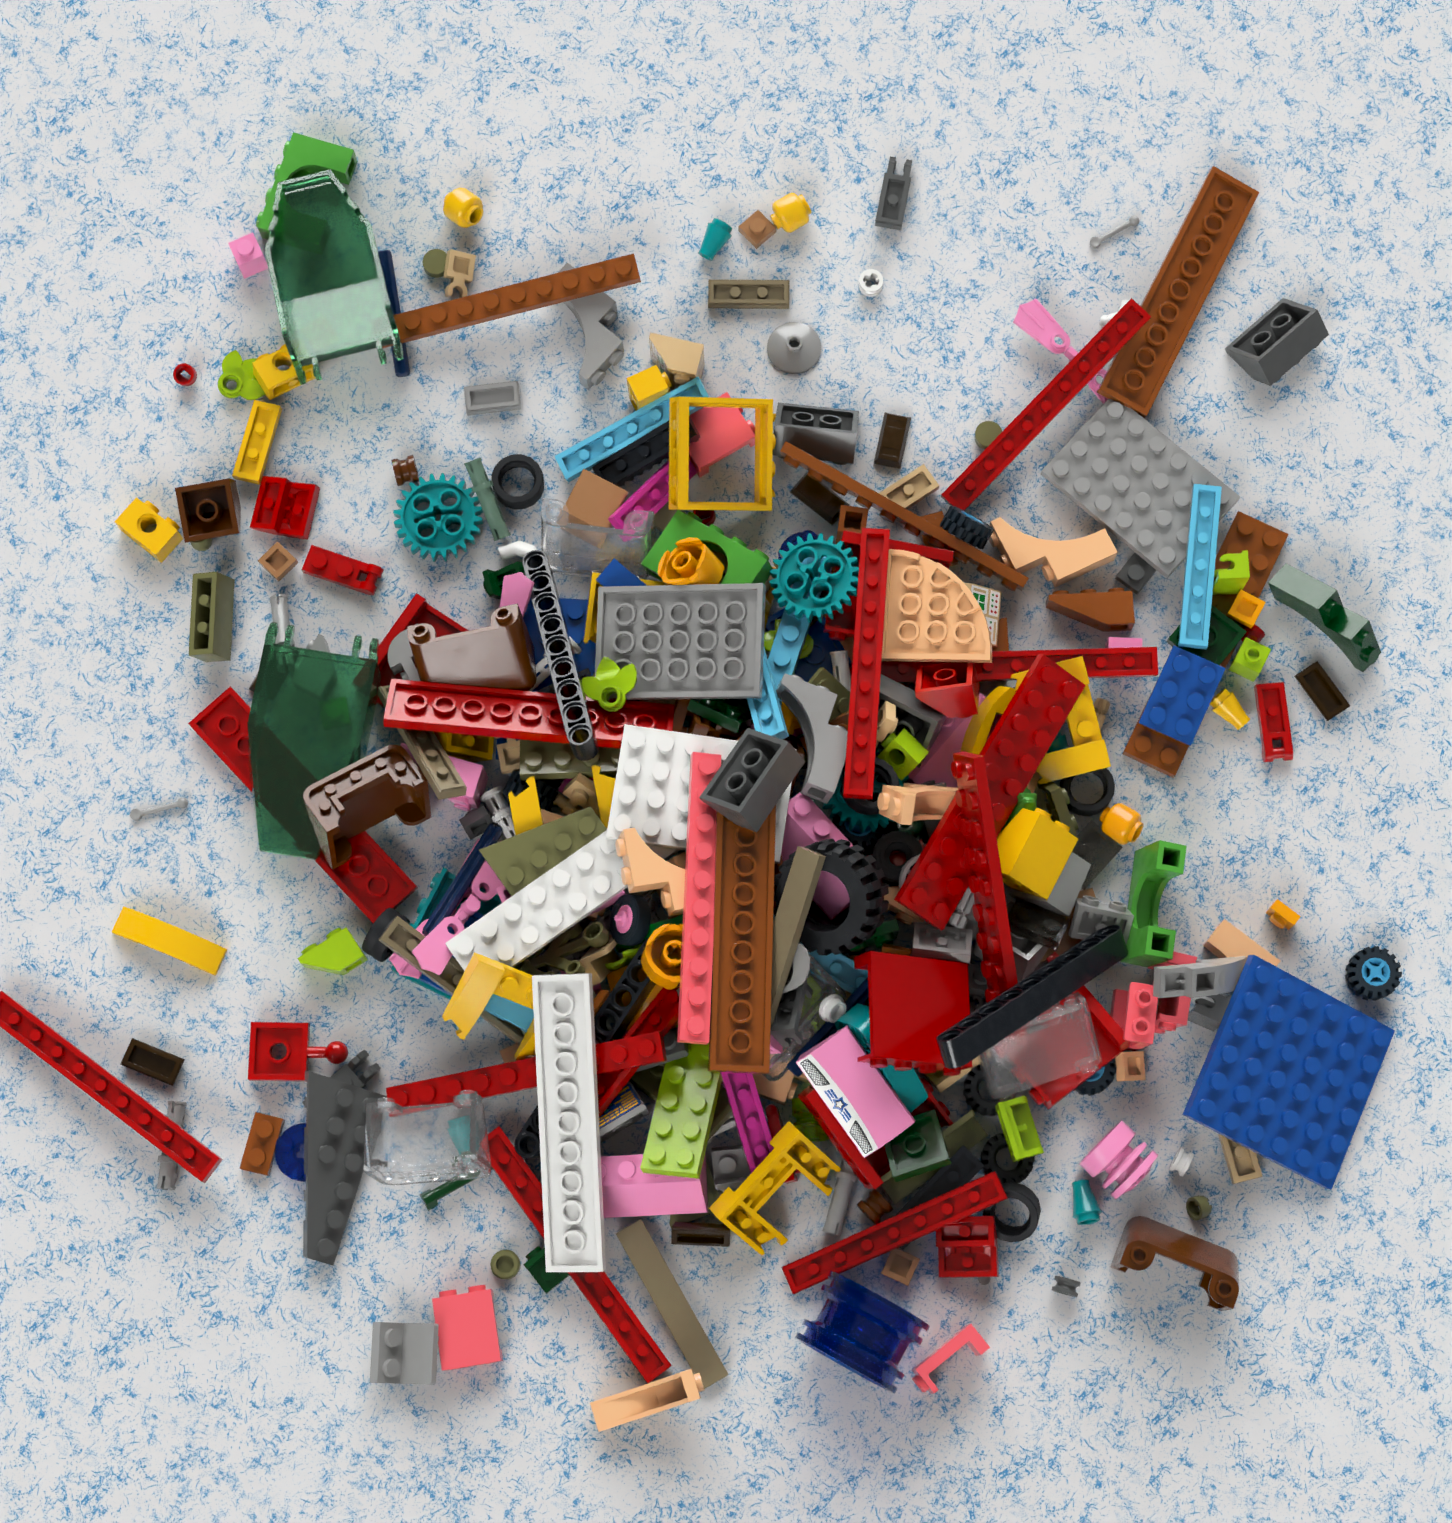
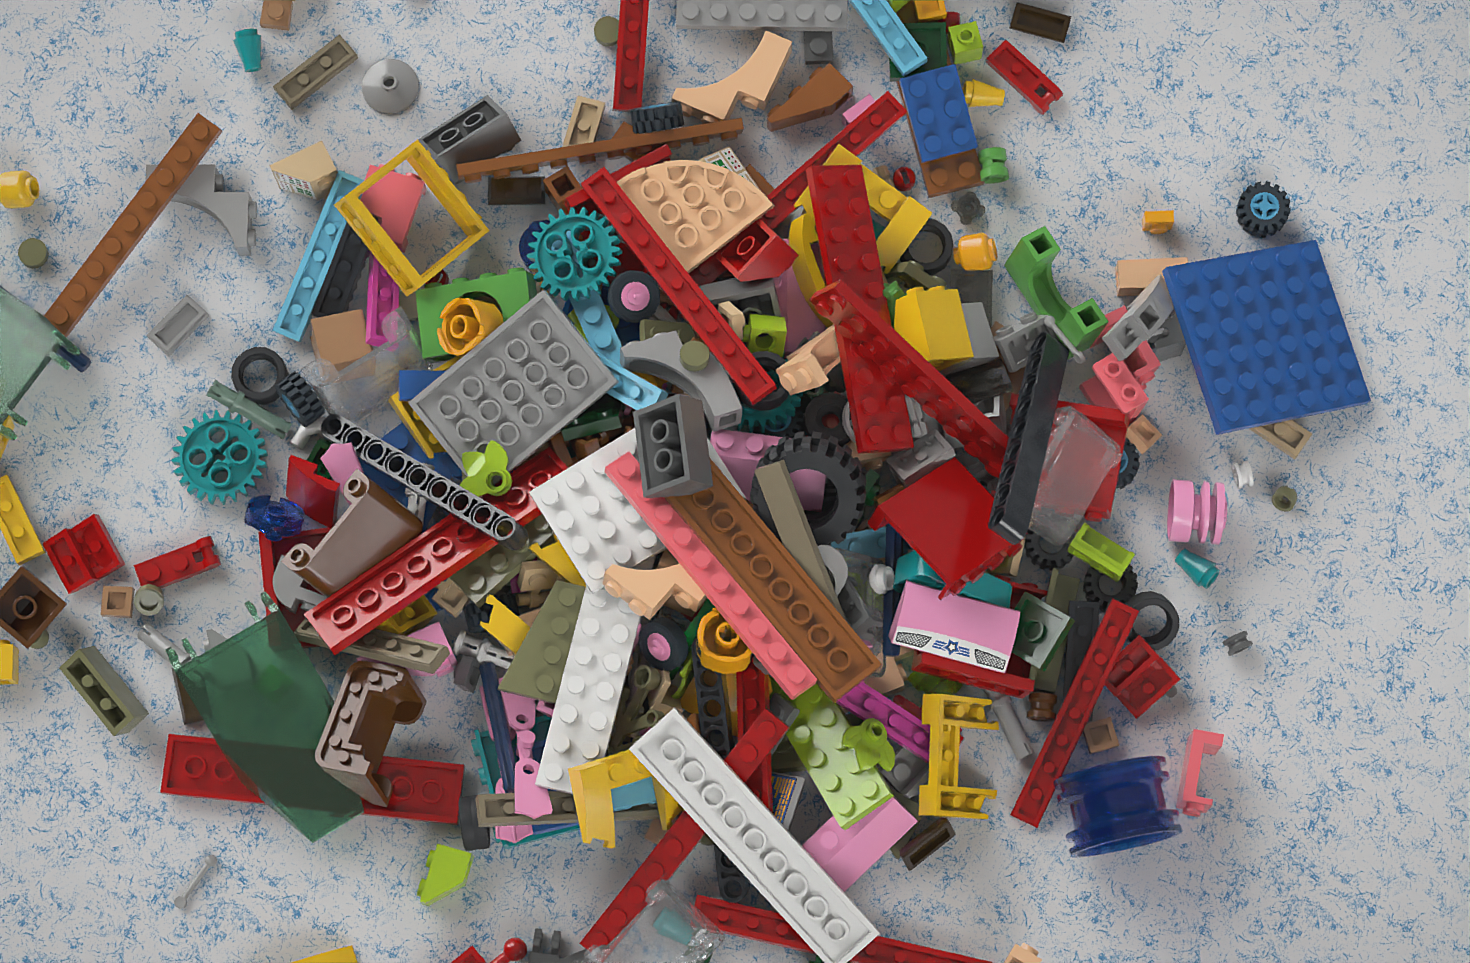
camera: 40 degrees left, 0 degrees up
reddish brown wheel [392,455,419,486] -> none
tan plate [444,249,476,298] -> none
dark tan tile [616,1219,729,1389] -> none
yellow brick [626,365,671,411] -> none
dark brown tile [874,412,911,469] -> none
reddish brown windscreen [1110,1216,1239,1311] -> none
none -> olive tile [134,584,164,616]
none -> clear blue plate [244,495,305,541]
none -> black wheel [275,371,326,427]
none -> red slope [286,455,340,528]
none -> black wheel [608,270,660,323]
none -> olive tile [679,341,710,371]
none -> lime plate [841,718,895,772]
none -> red hinge [893,167,916,191]
none -> clear smoke plate [951,192,985,225]
none -> bright green wheel [978,147,1009,184]
none -> light grey hinge [1044,316,1085,364]

